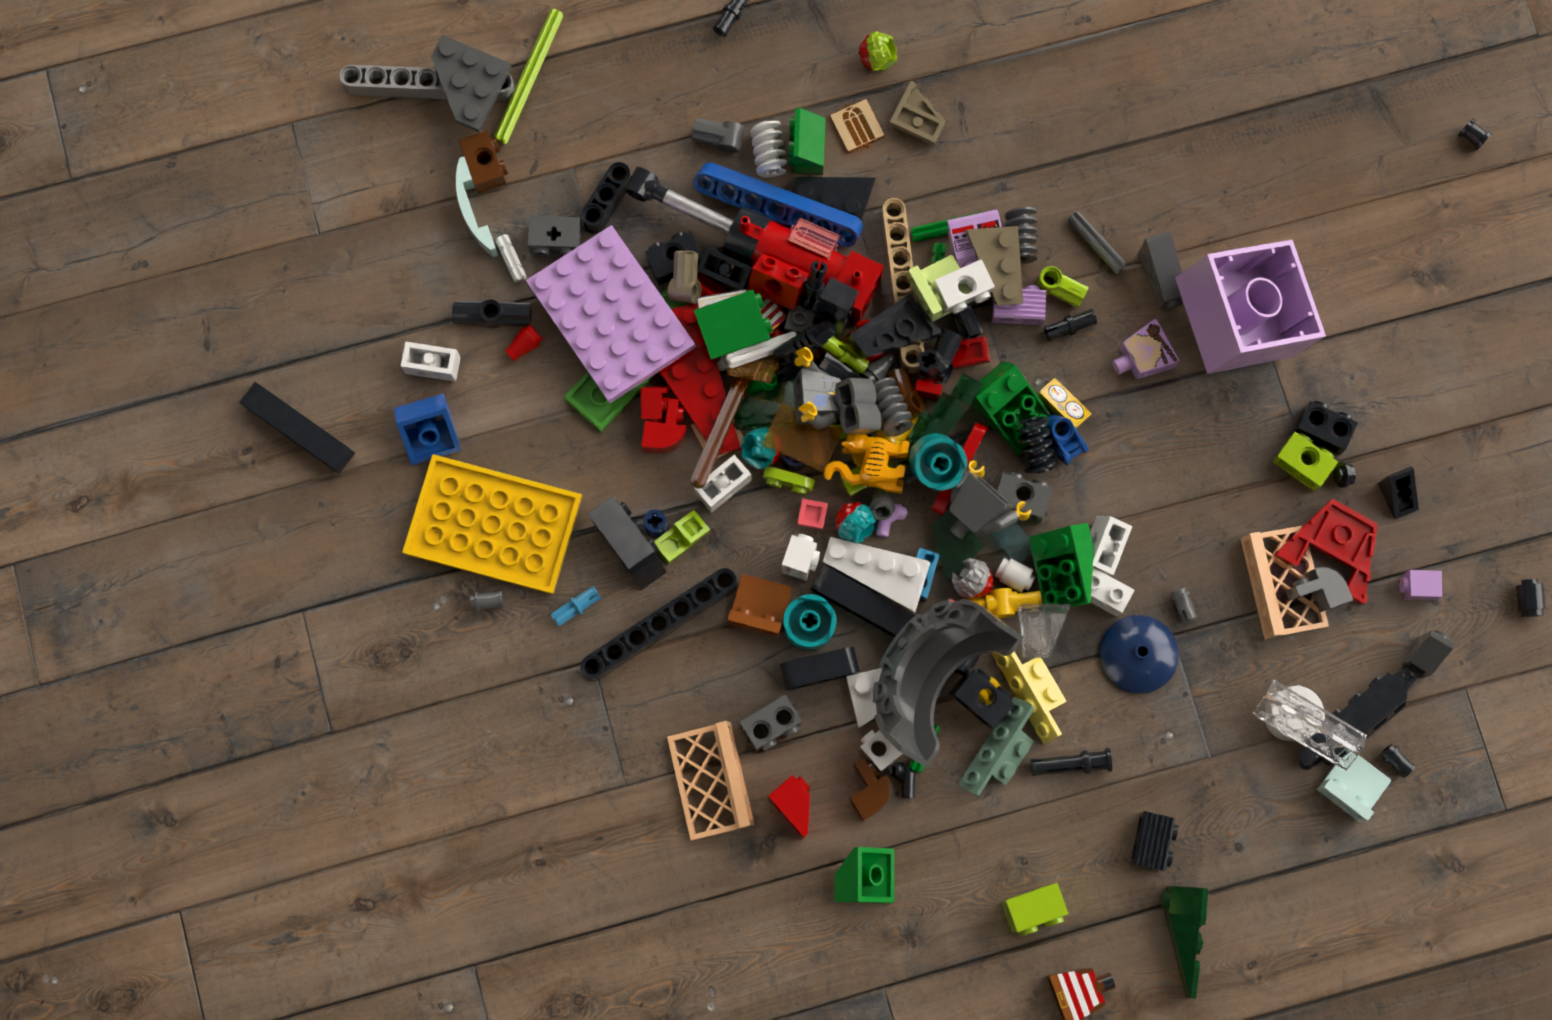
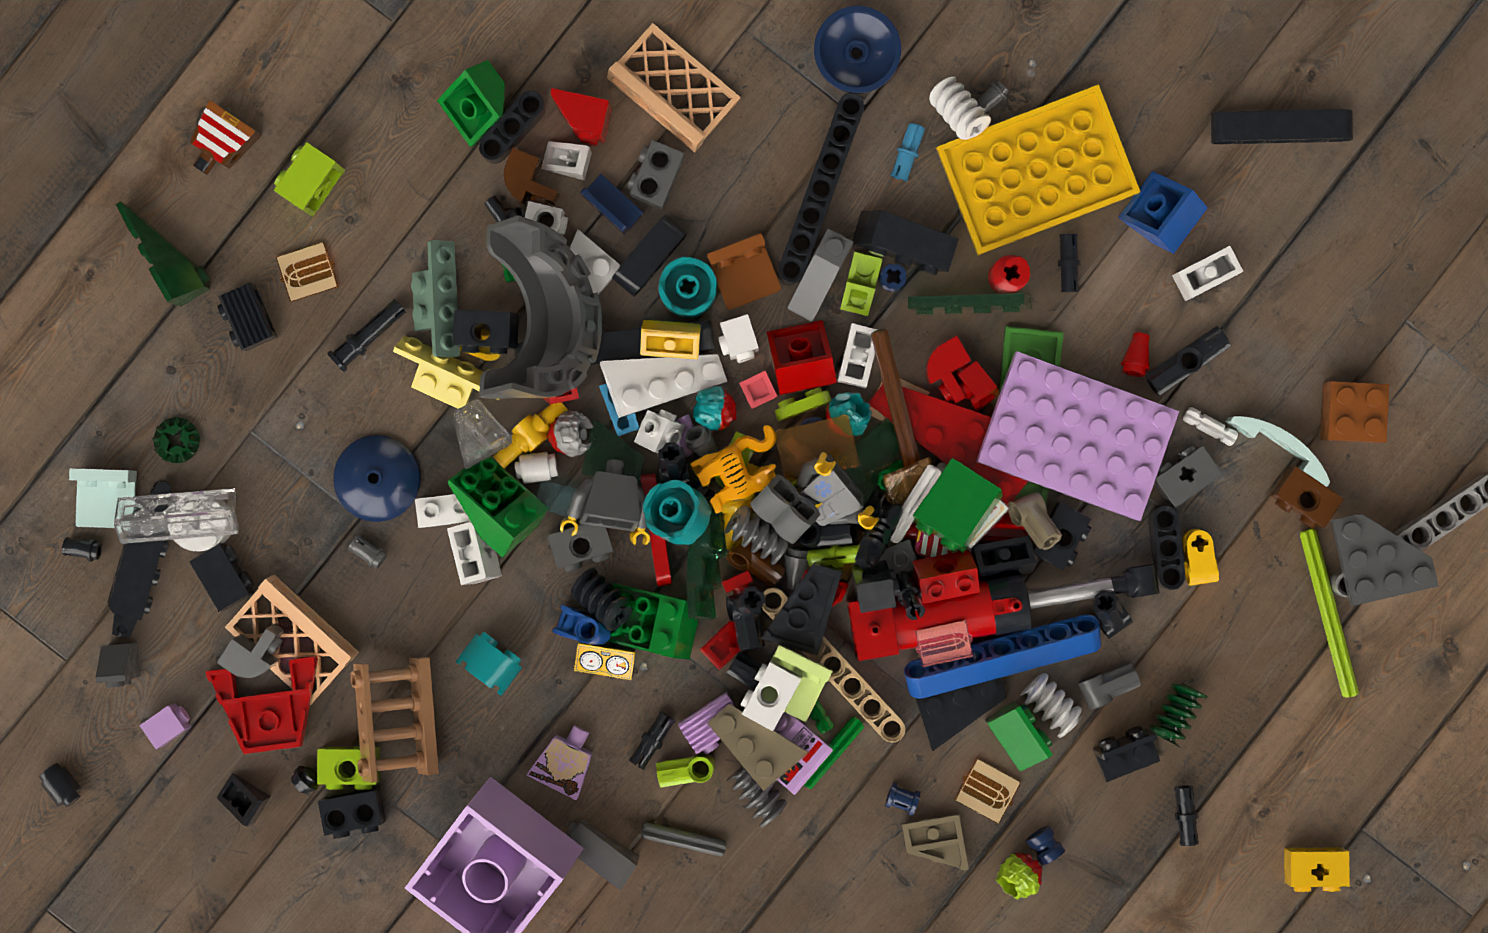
camera: 145 degrees right, 10 degrees up
none -> dark green gear [152,417,200,463]
none -> black brick [189,543,255,612]
none -> piece [276,241,339,303]
none -> medium nougat fence [351,657,439,783]
none -> teal brick [455,632,522,696]
none -> black beam [479,91,546,164]
none -> white slope [541,141,592,181]
none -> dark blue panel [580,174,644,235]
none -> white brick [634,409,685,453]
none -> yellow slope [640,320,701,360]
none -> black piece [658,442,690,486]
none -> red slope [766,320,837,395]
none -> slope [787,229,853,322]
none -> dark blue dish [814,6,901,94]
none -> dark blue bush [885,782,921,816]
none -> clear green wing [908,293,1031,315]
none -> white piece [929,77,991,140]
none -> red piece [988,255,1030,296]
none -> dark blue wheel [1025,825,1066,866]
none -> black pin [1058,234,1081,292]
none -> black piece [1093,591,1133,639]
none -> black bracket [1093,726,1160,782]
none -> dark green piece [1149,683,1208,748]
none -> yellow piece [1182,529,1219,586]
none -> dark orange brick [1320,381,1390,444]

